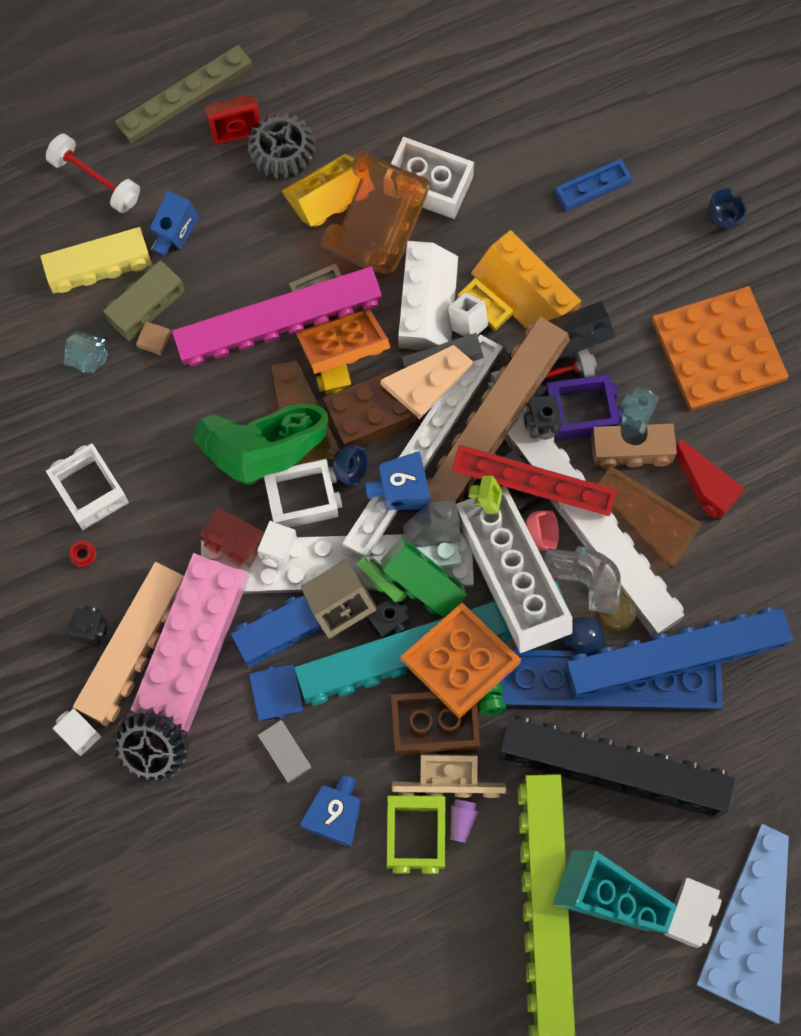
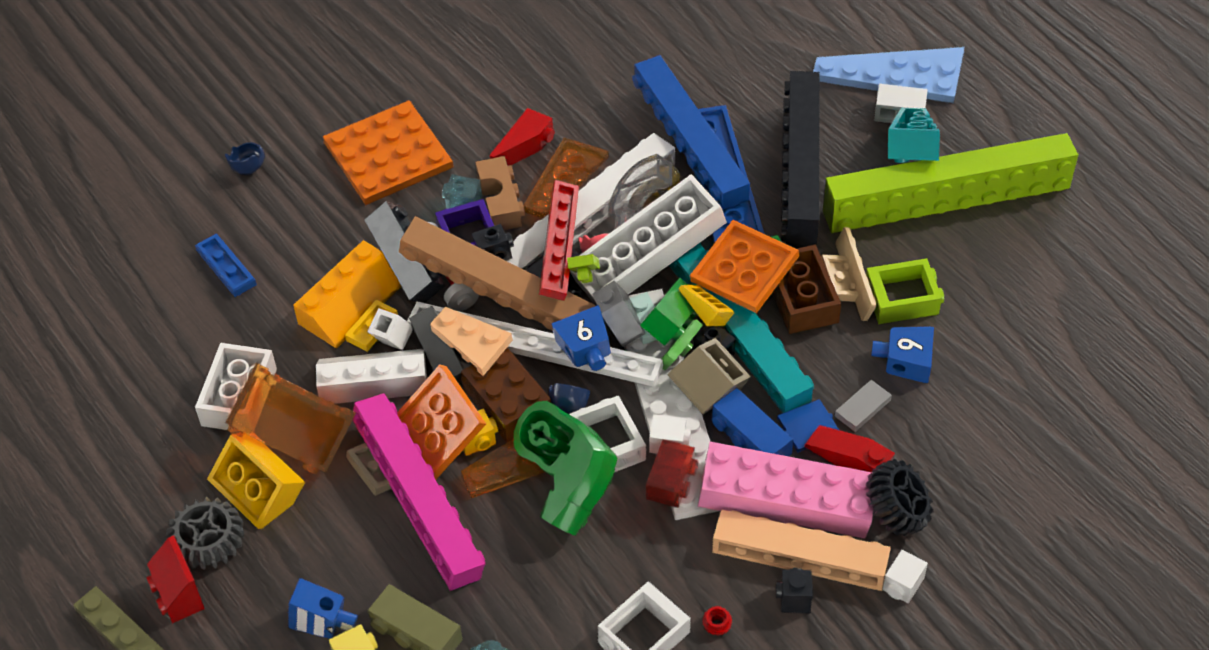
camera: 100 degrees left, 20 degrees down
medium nougat tile [136,322,171,355] -> none
medium lavender cone [450,799,478,843] -> none
none -> yellow slope [679,285,734,326]
none -> red slope [804,425,895,472]

